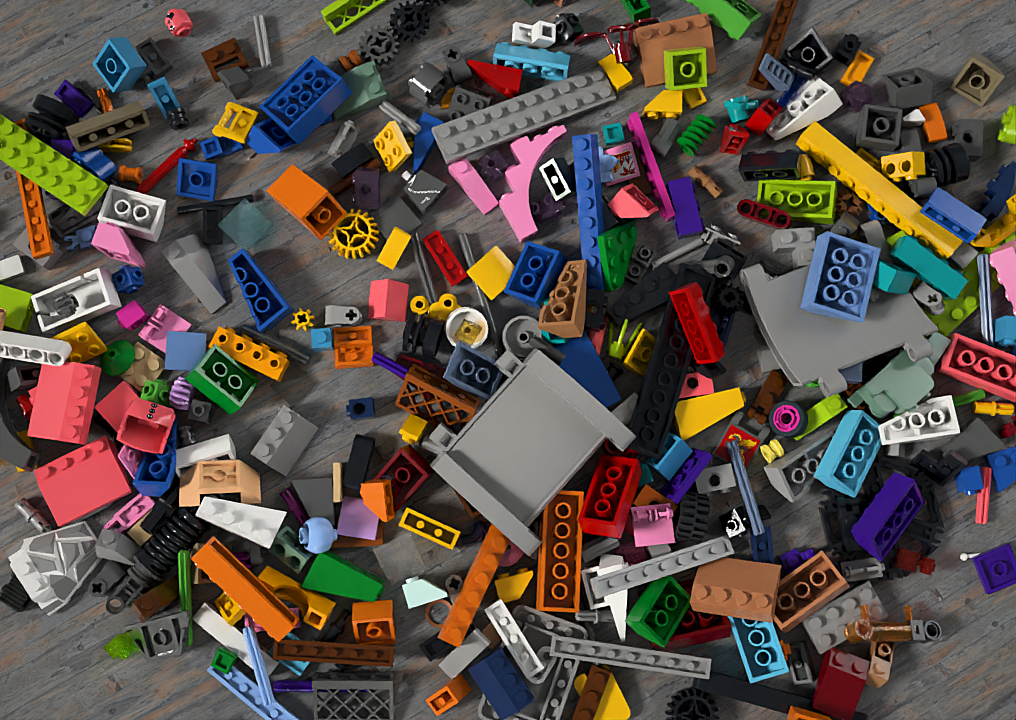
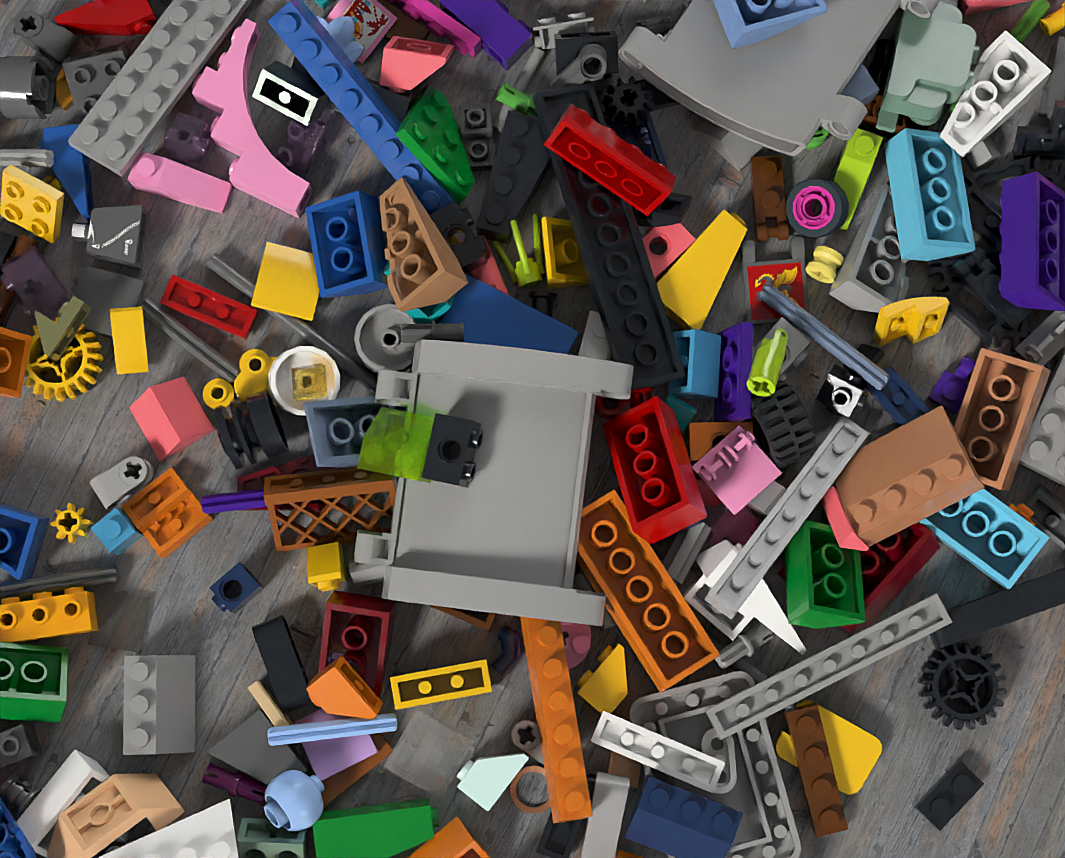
camera: 30 degrees left, 0 degrees up
none -> olive slope [35,296,92,362]
none -> light blue axle [267,713,398,746]
none -> clear neon green slope [357,407,434,483]
none -> black brick [421,413,483,488]
none -> bright green axle [496,82,538,117]
none -> lime piece [747,328,788,397]
none -> coral slope [820,485,869,551]
none -> yellow slope [873,297,949,347]

